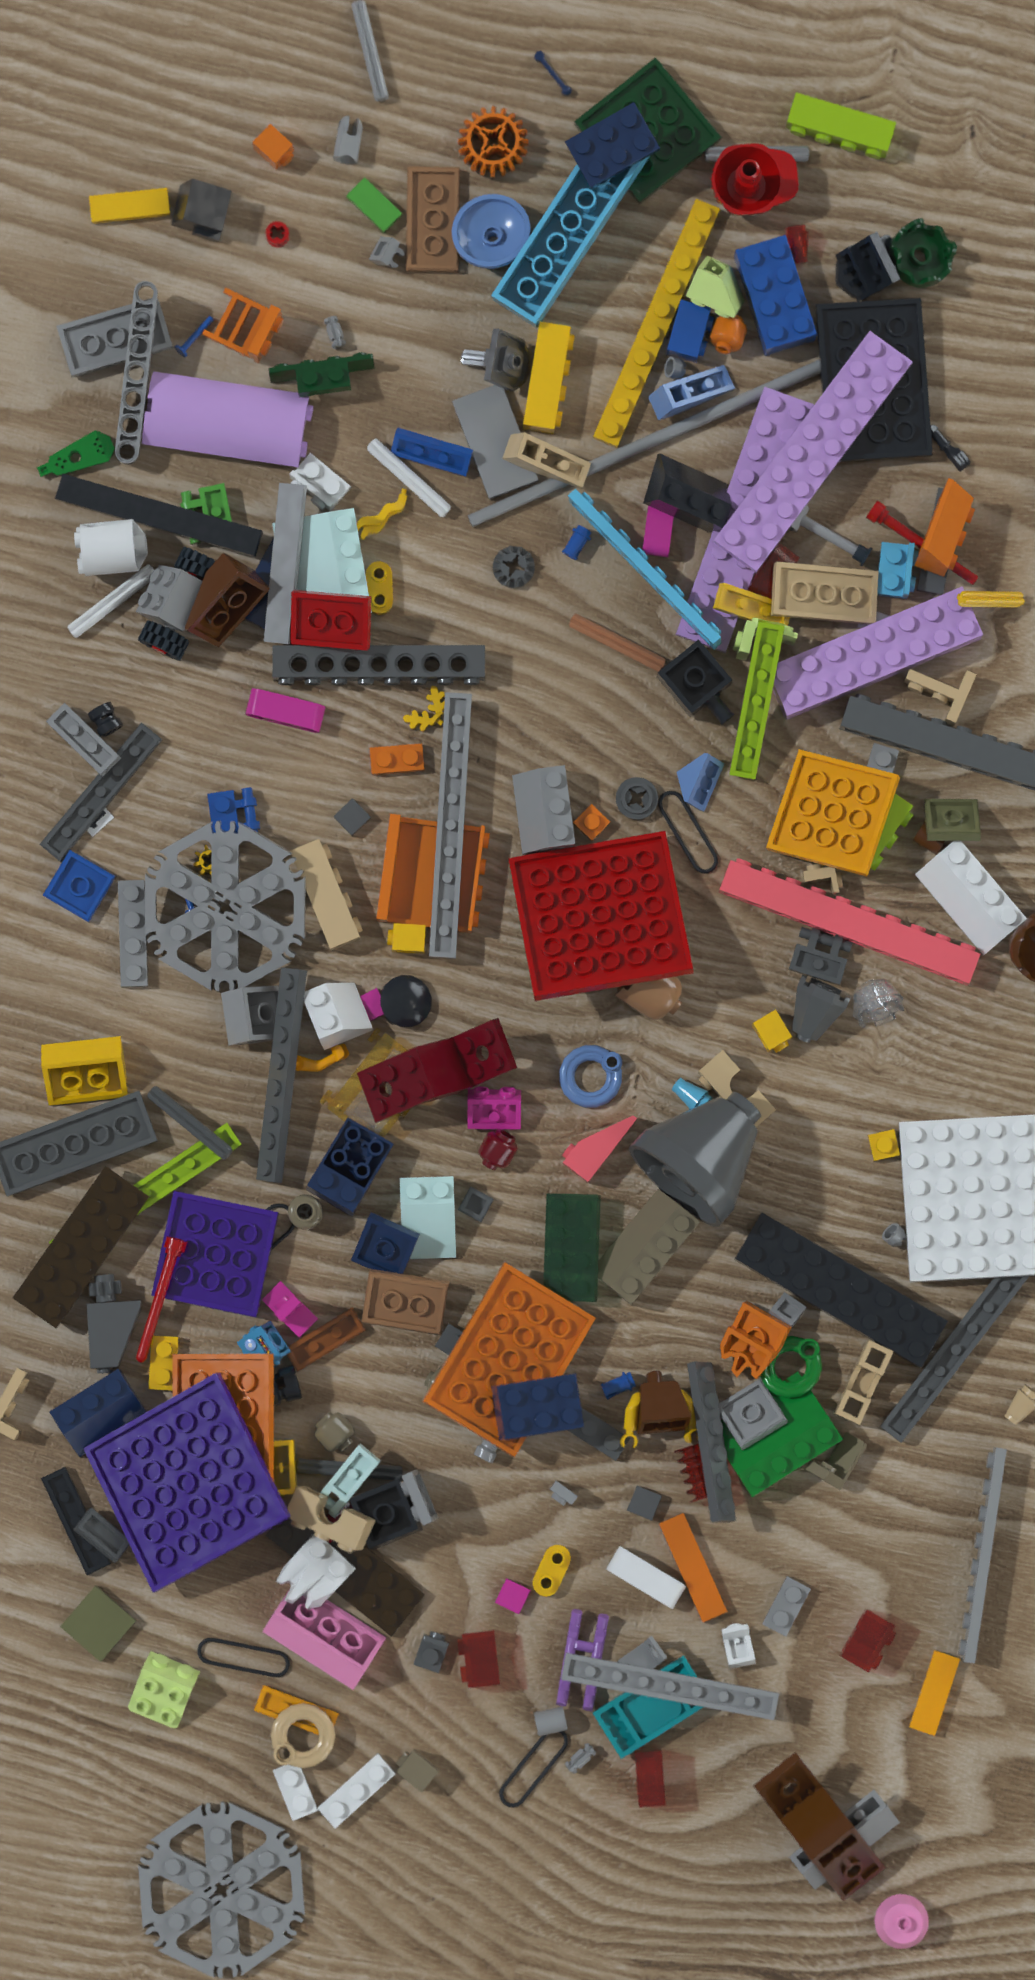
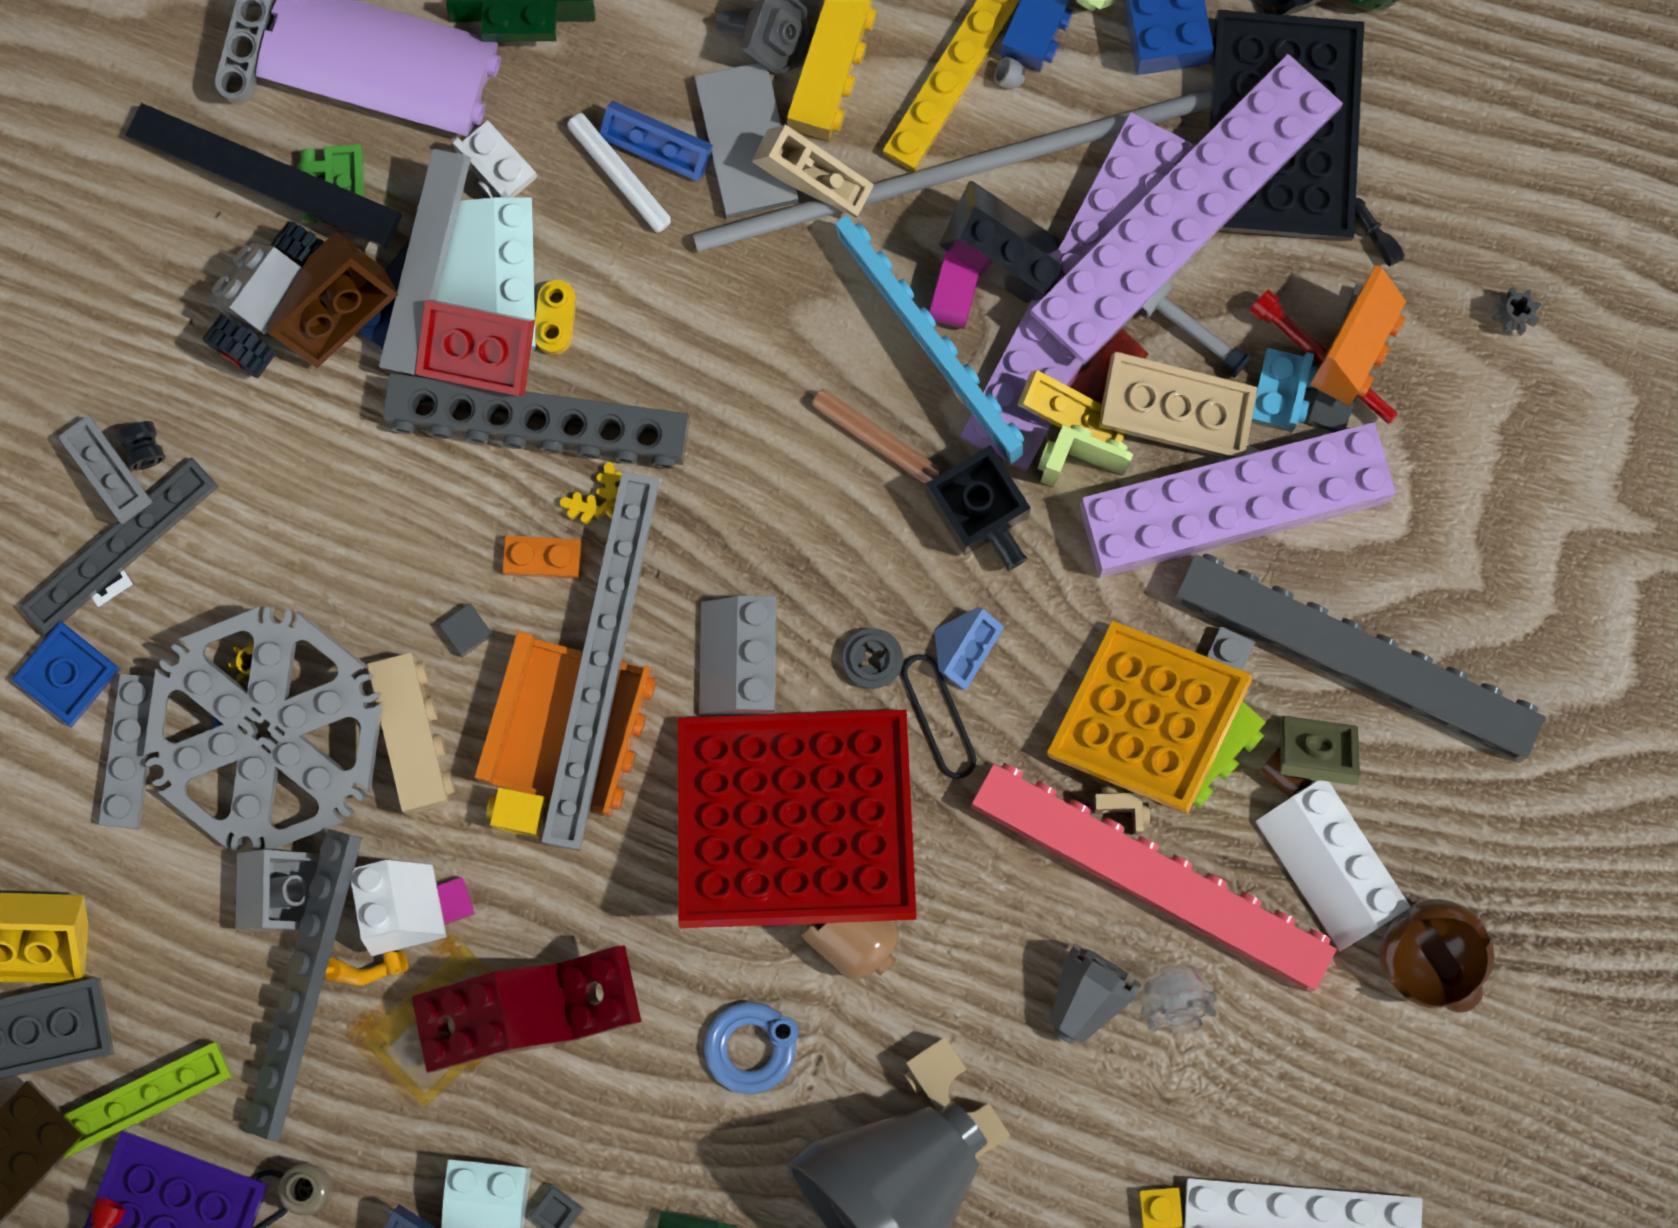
camera: 10 degrees right, 5 degrees down
green piece [37,430,115,477] -> none
white axle [68,565,154,638] -> none
white cylinder [74,519,148,576] -> none
dark grey axle [147,1086,233,1160] -> none
blue plate [207,787,260,833] -> none
dark pink beam [245,688,326,733] -> none
dark blue slope [306,1117,394,1217] -> none
yellow hair [357,488,407,540] -> none
black dish [380,975,432,1027] -> none
dark pink bracket [467,1086,521,1129] -> none
dark red head [478,1129,518,1170] -> none
dark grey gear [493,546,535,588] -> none
blue pin [562,525,592,560] -> none
coral slope [562,1115,637,1183] -> none
orange plate [573,804,610,842] -> none
medium blue slope [648,365,735,420] -> none
medium azure cone [672,1078,713,1109] -> none
orange head [709,315,747,354] -> none
lime plate [729,619,785,779] -> none
yellow brick [752,1009,792,1053] -> none
dark grey plate [788,927,853,985] -> none
tan bracket [904,669,977,726] -> none
yellow axle [957,591,1025,607] -> none

